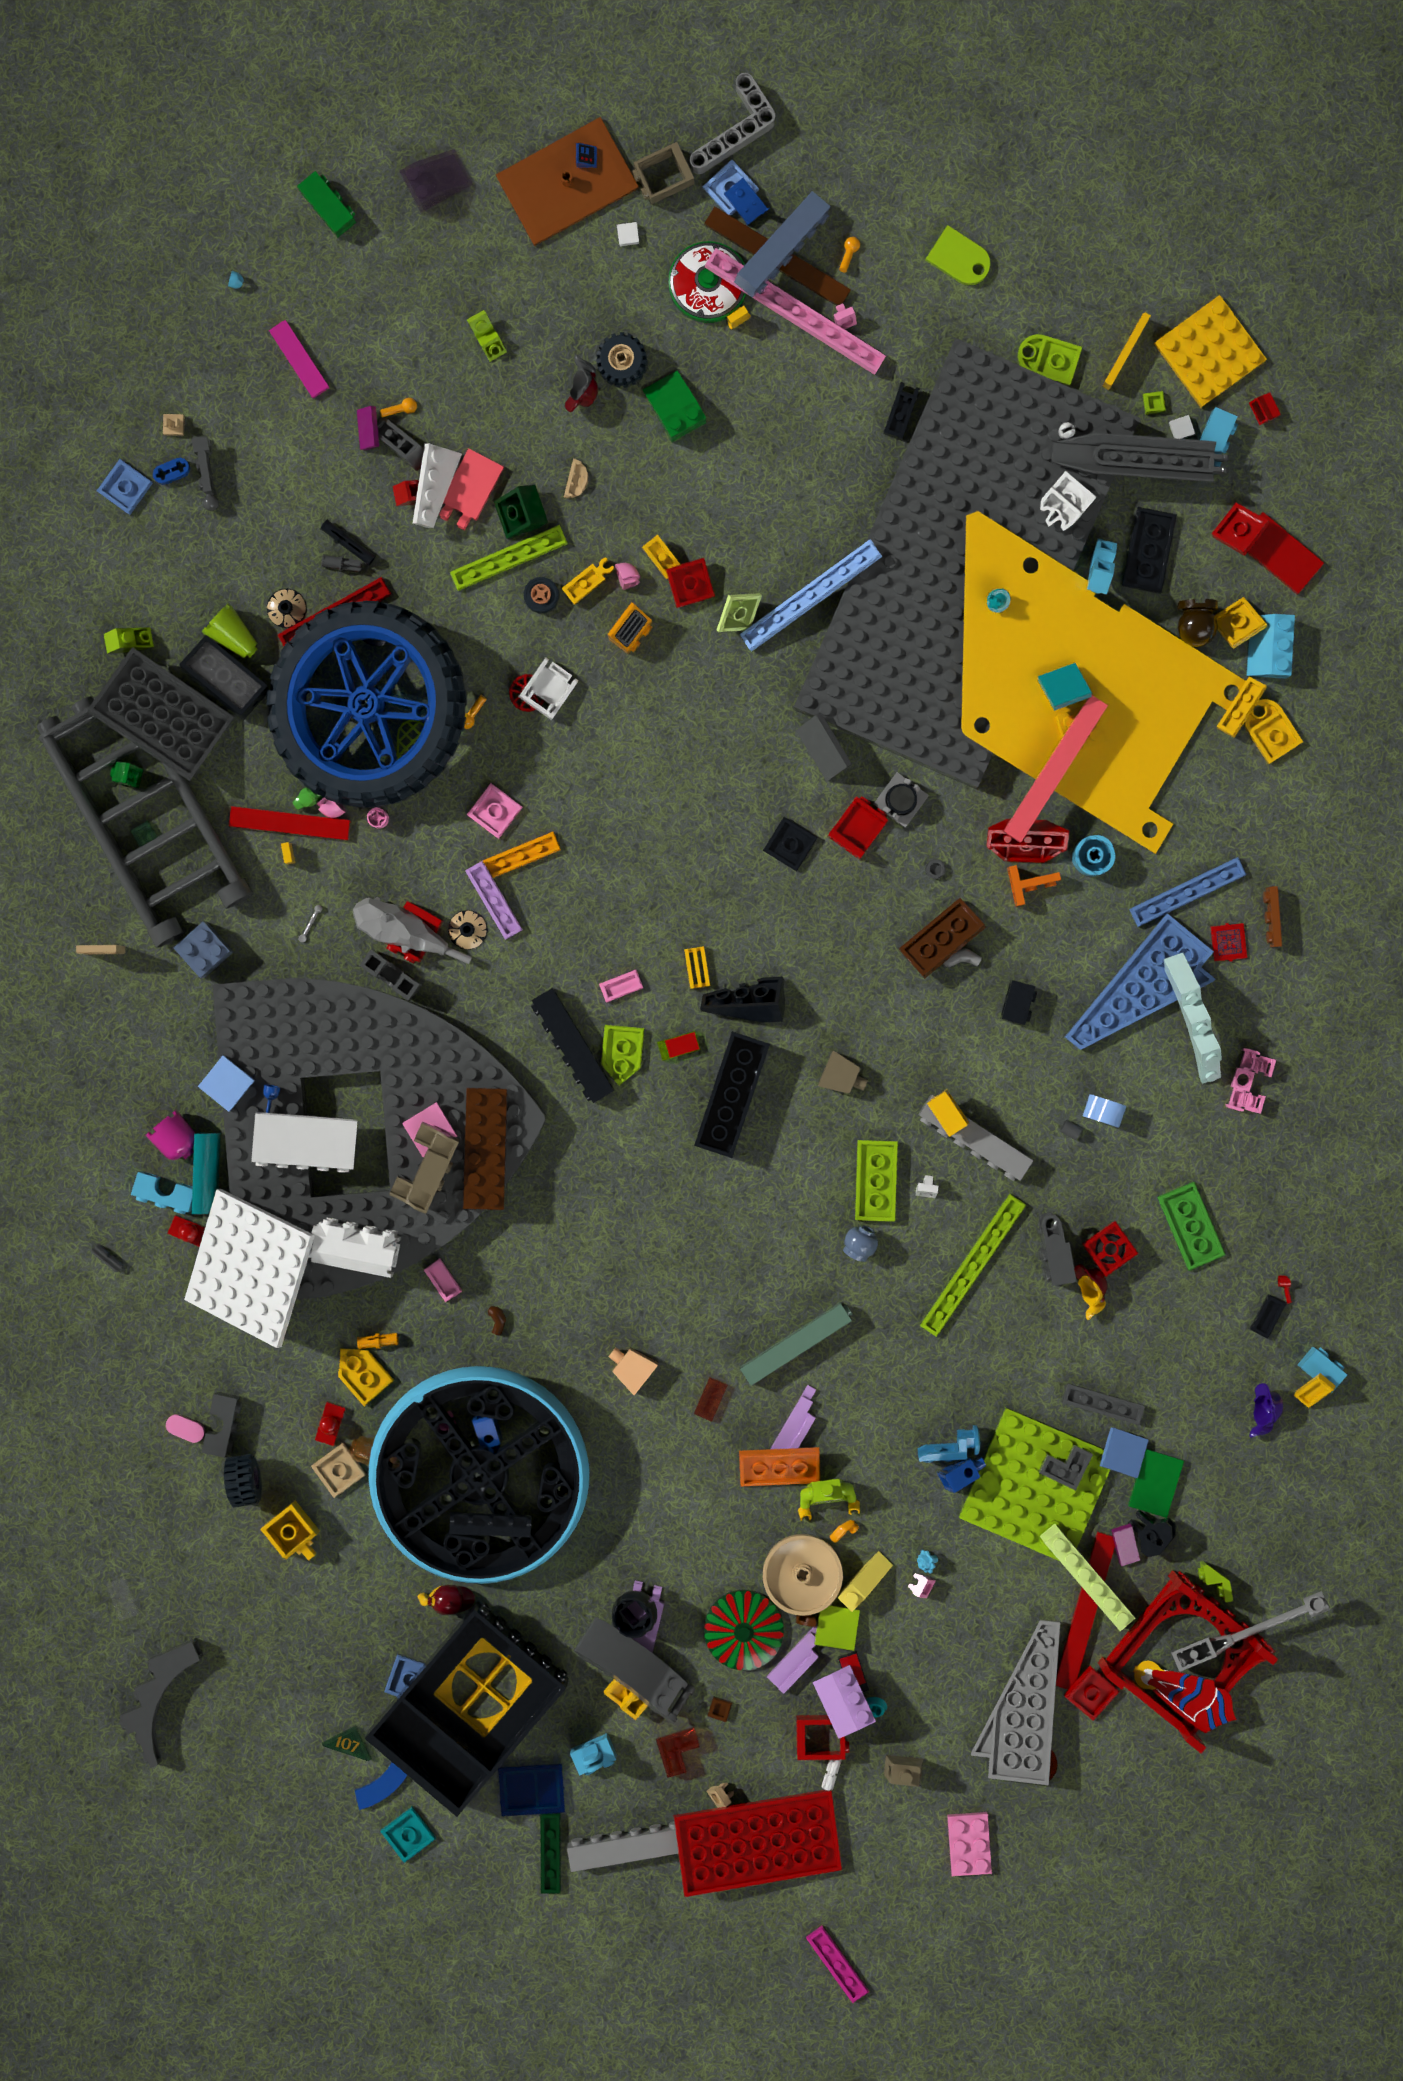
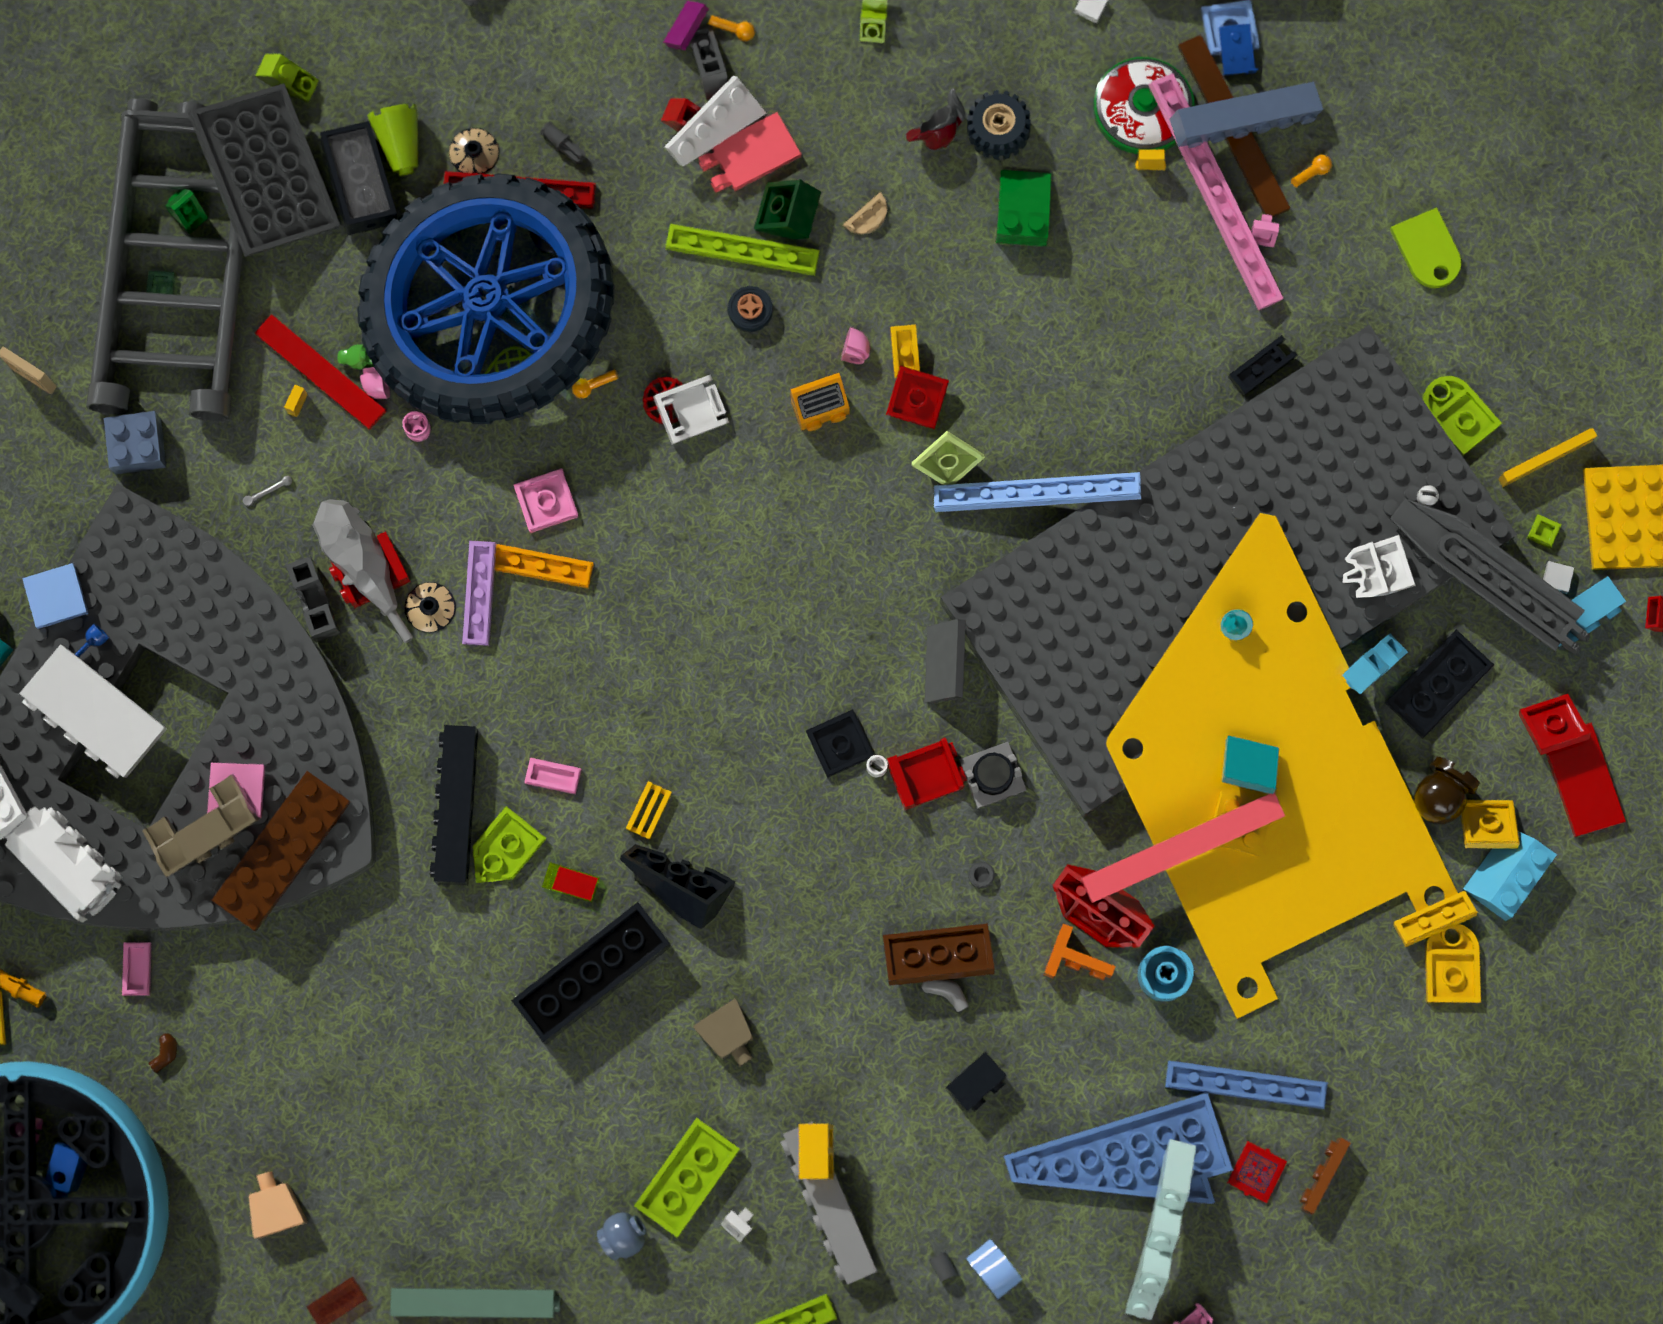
camera: 35 degrees right, 10 degrees down
black pin [320,519,376,566] -> none
yellow plate [562,557,614,605] -> none
none -> white hinge [866,755,888,778]

